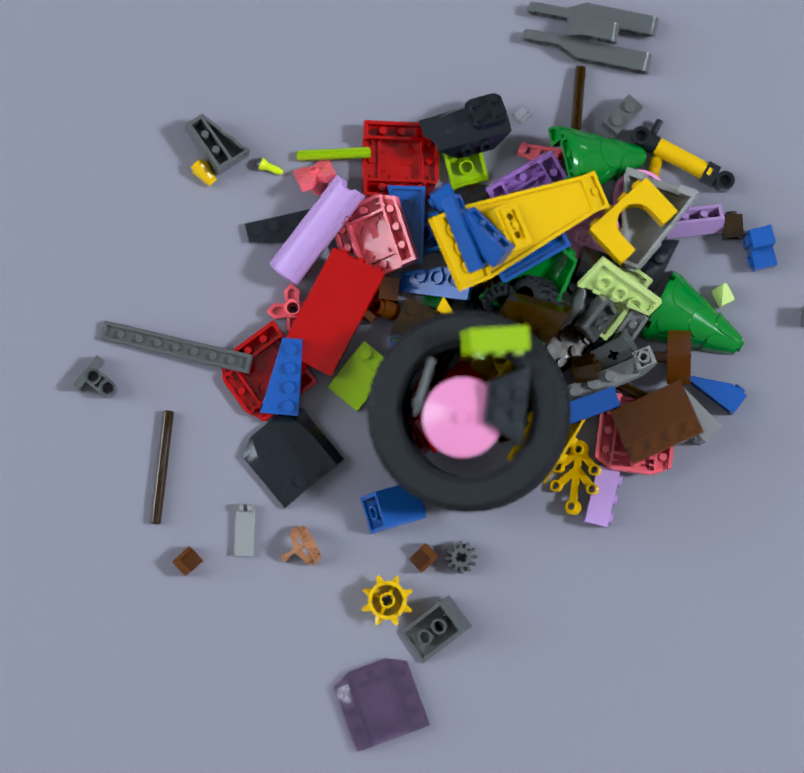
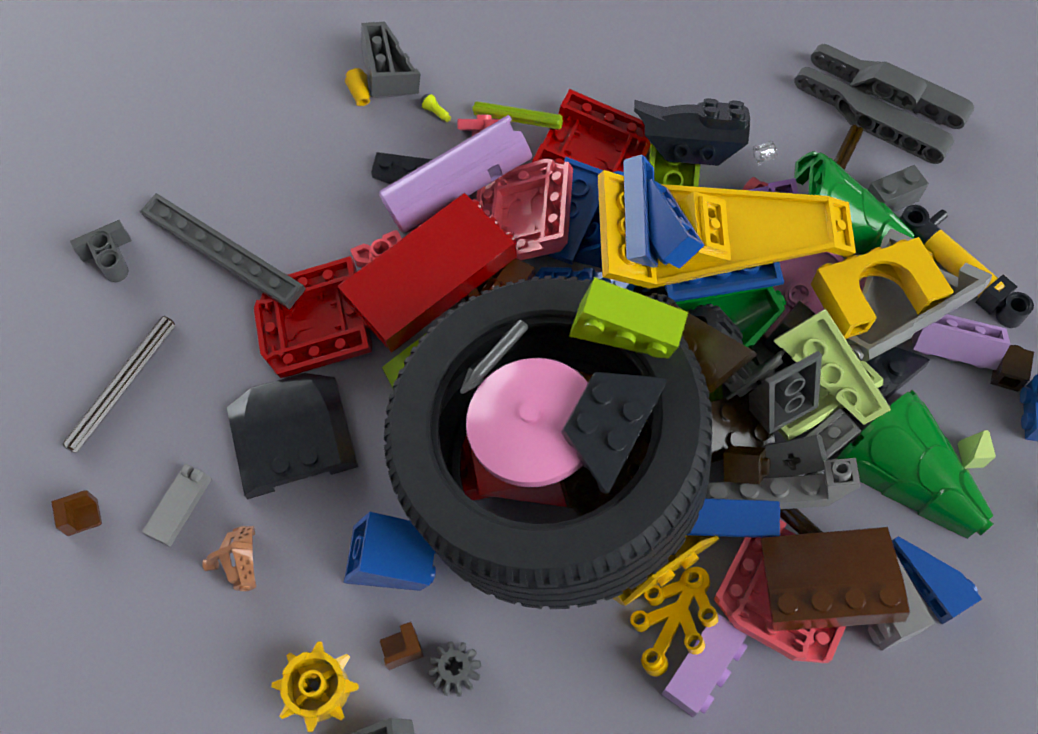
camera: 30 degrees right, 20 degrees down
blue wing [260,337,303,416] -> none
reddish brown brick [653,330,691,385] -> none

